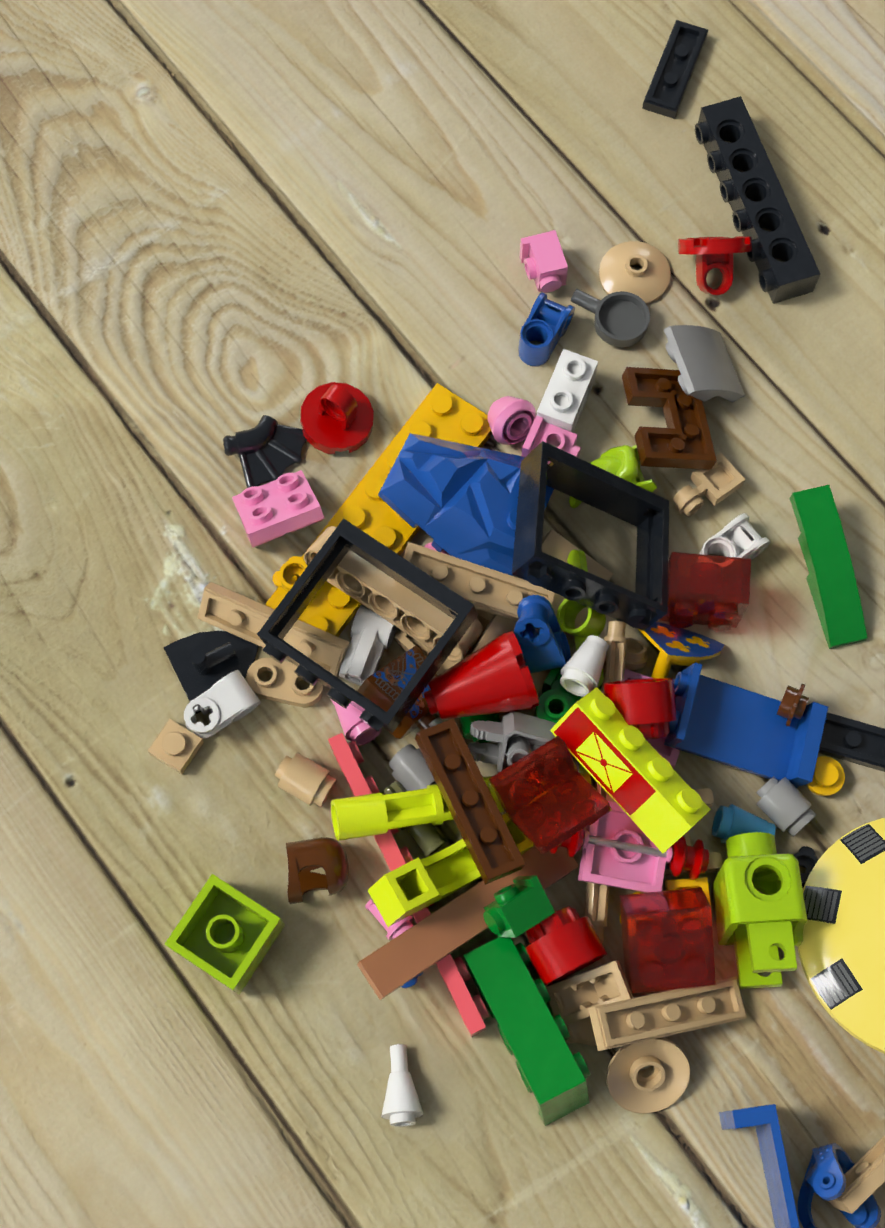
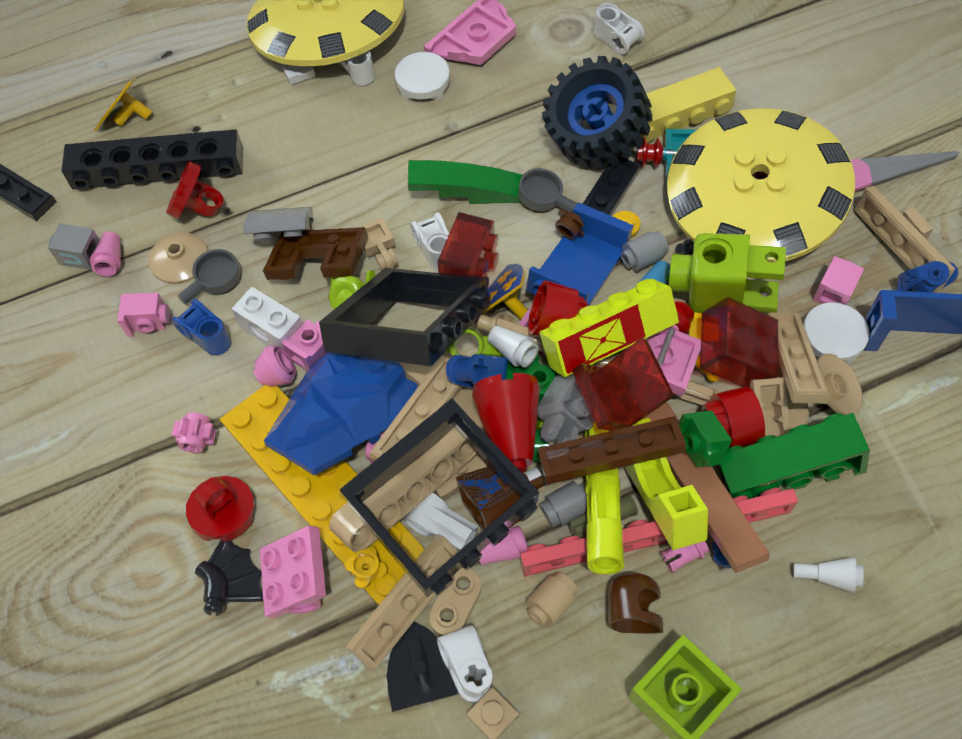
camera: 75 degrees left, 10 degrees down
none -> light grey brick [48,223,100,270]
none -> bright pink cone [90,232,121,277]
none -> yellow shield [94,76,152,131]
none -> bright pink gear [171,412,216,453]
none -> dark grey piece [518,168,578,212]
none -> white tile [803,302,870,364]
none -> bright pink brick [813,256,864,305]

